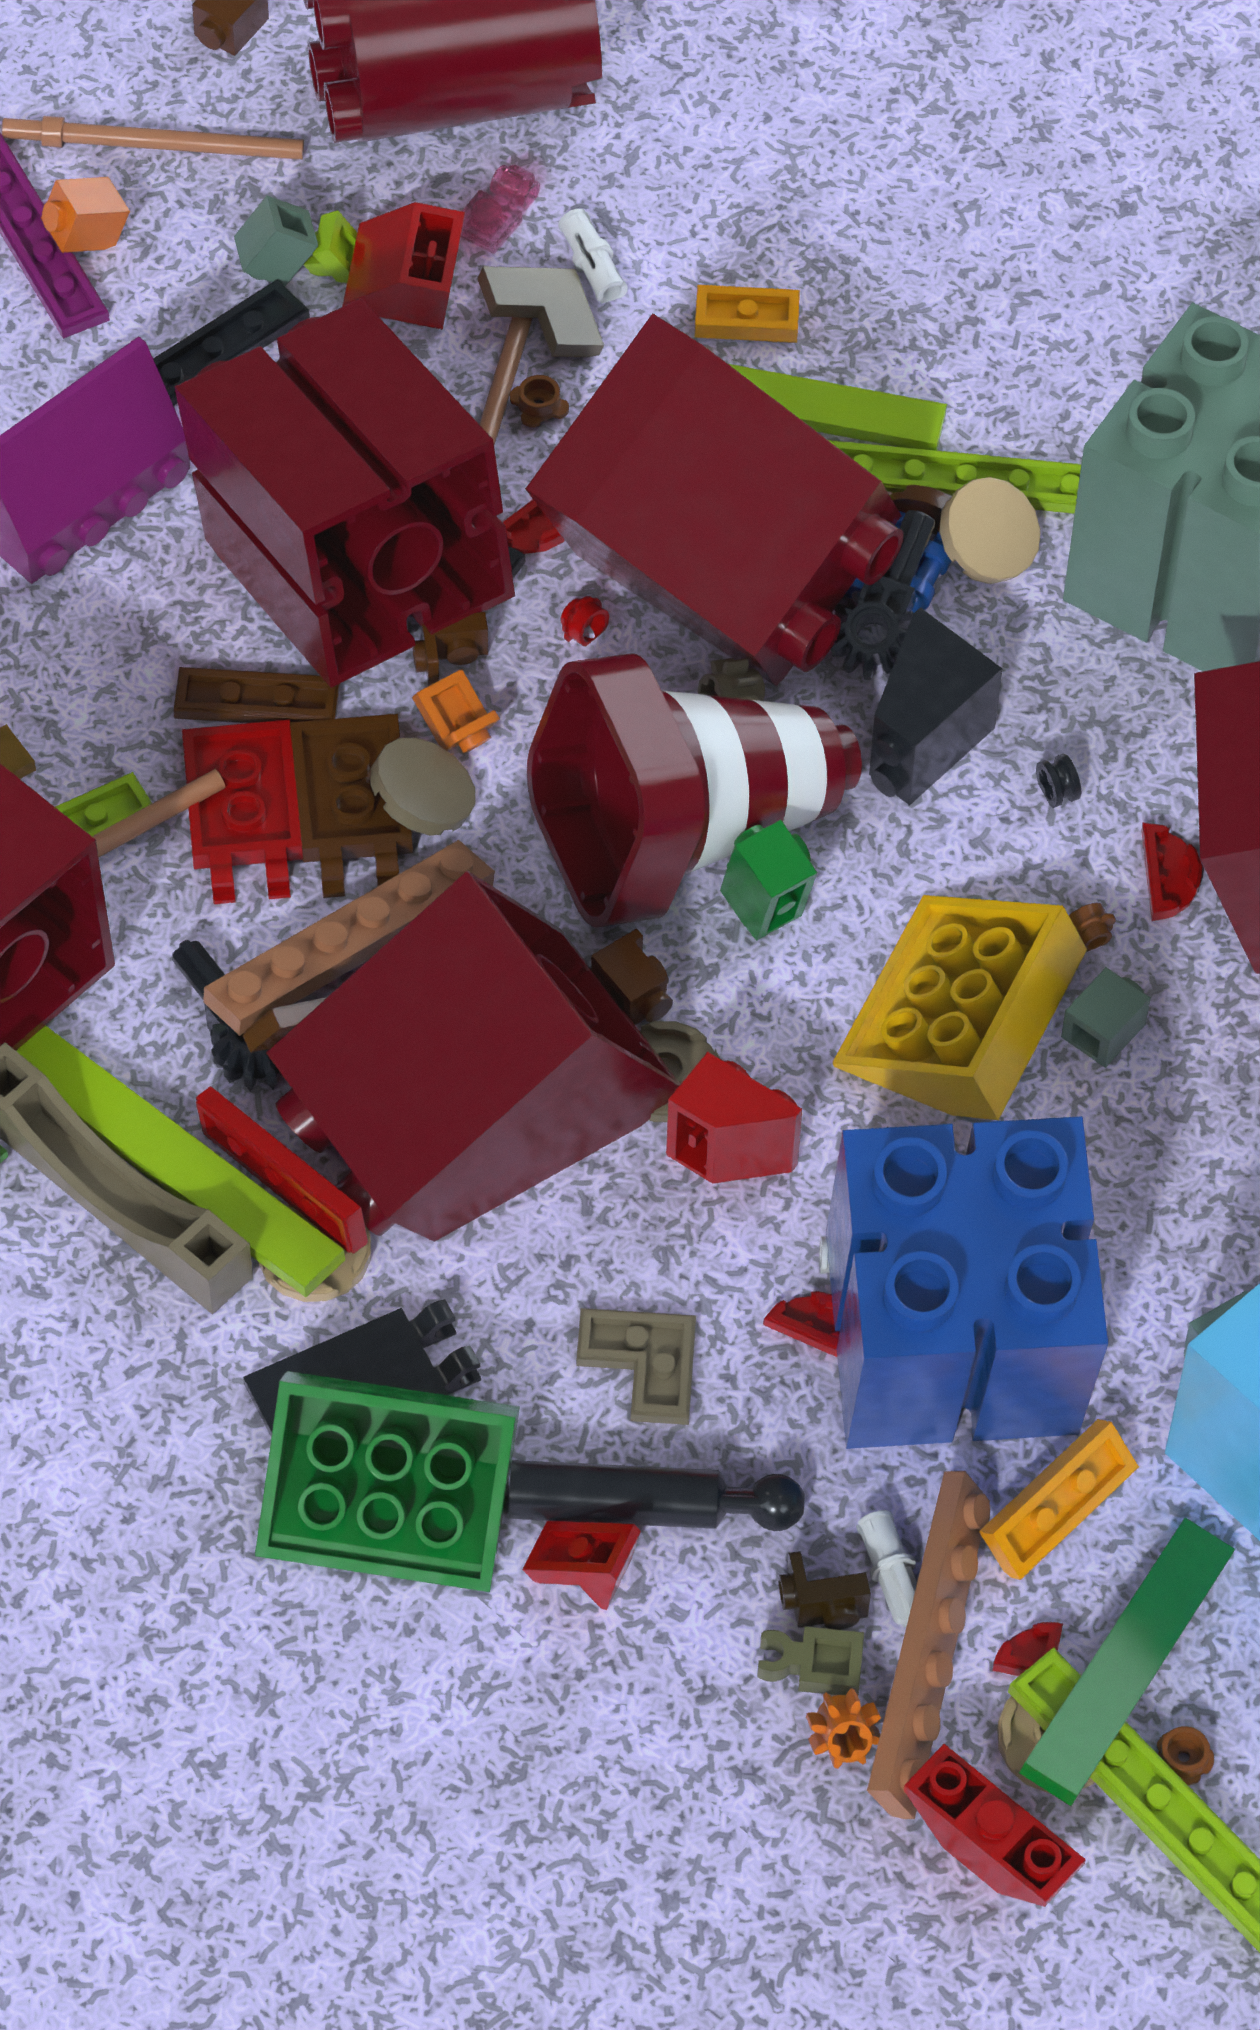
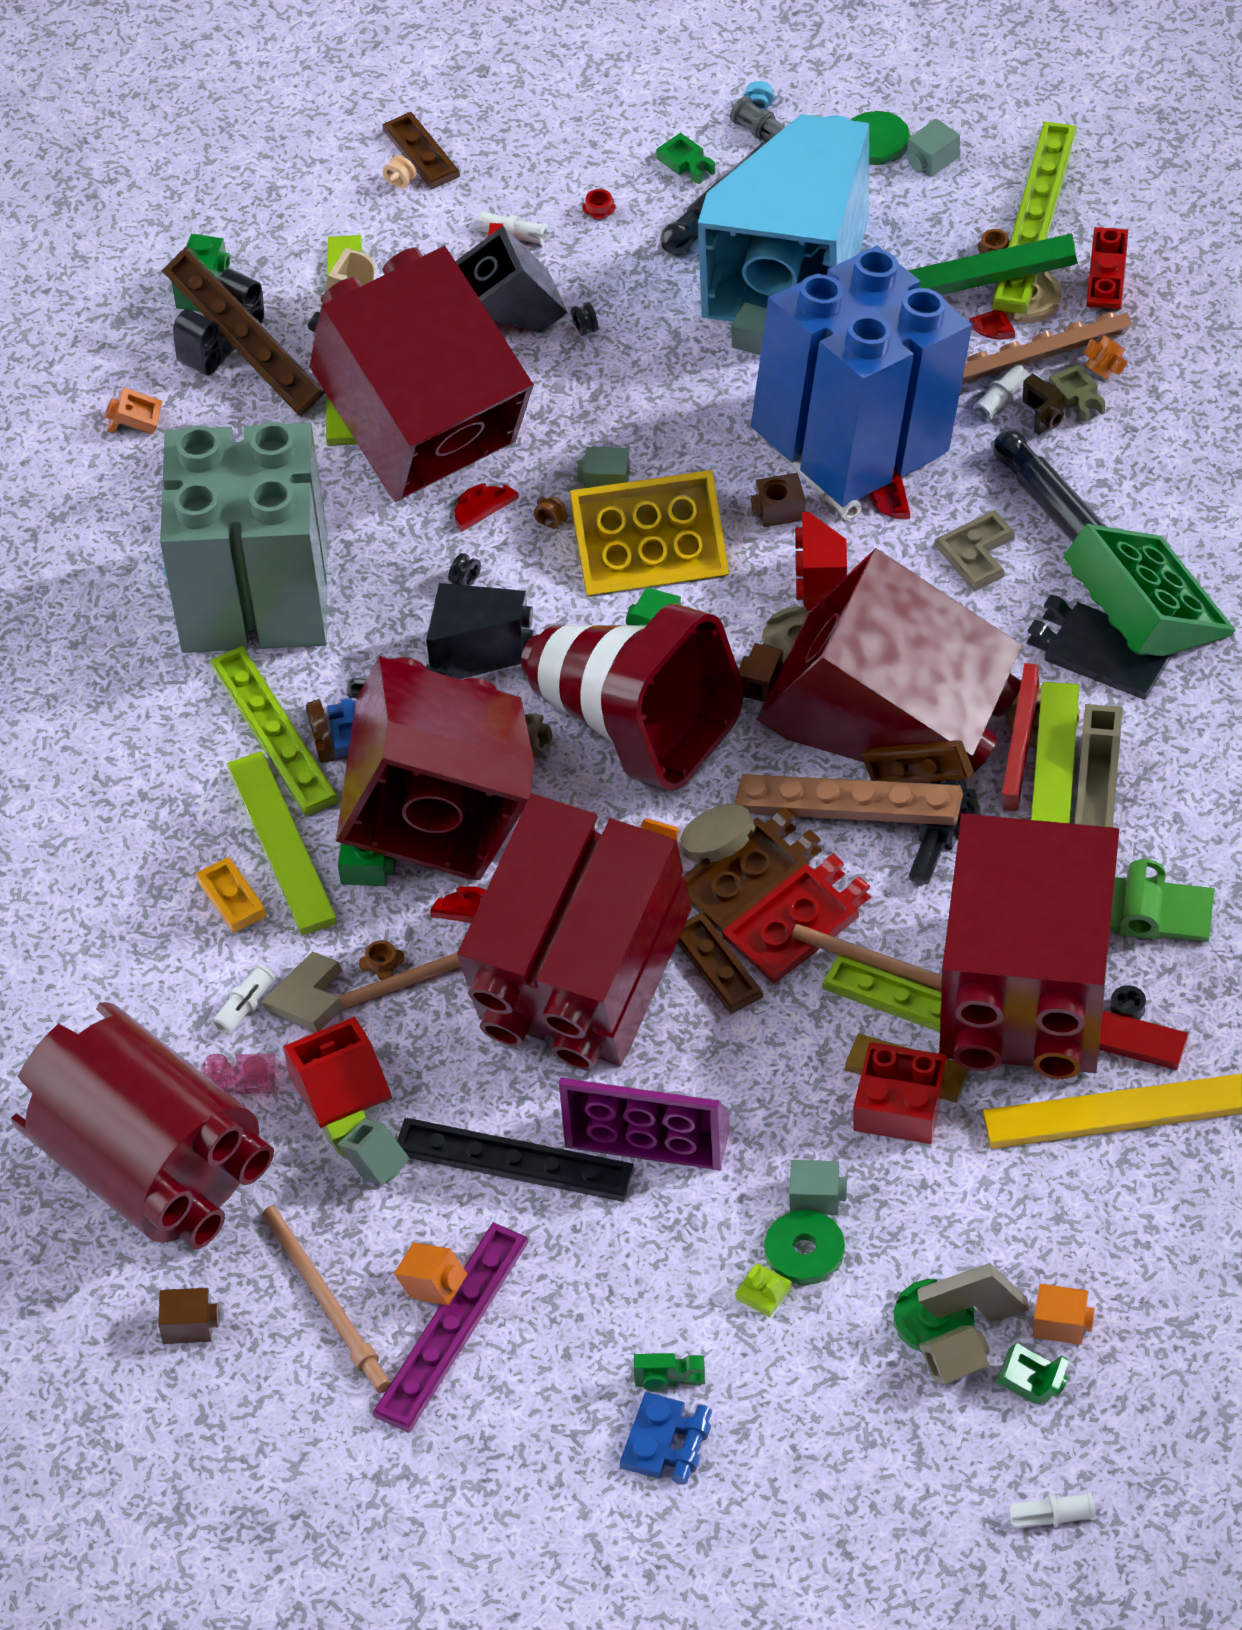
camera: 120 degrees left, 5 degrees down
red slope [522,1521,641,1610] -> none
tan tile [940,477,1040,584] -> none

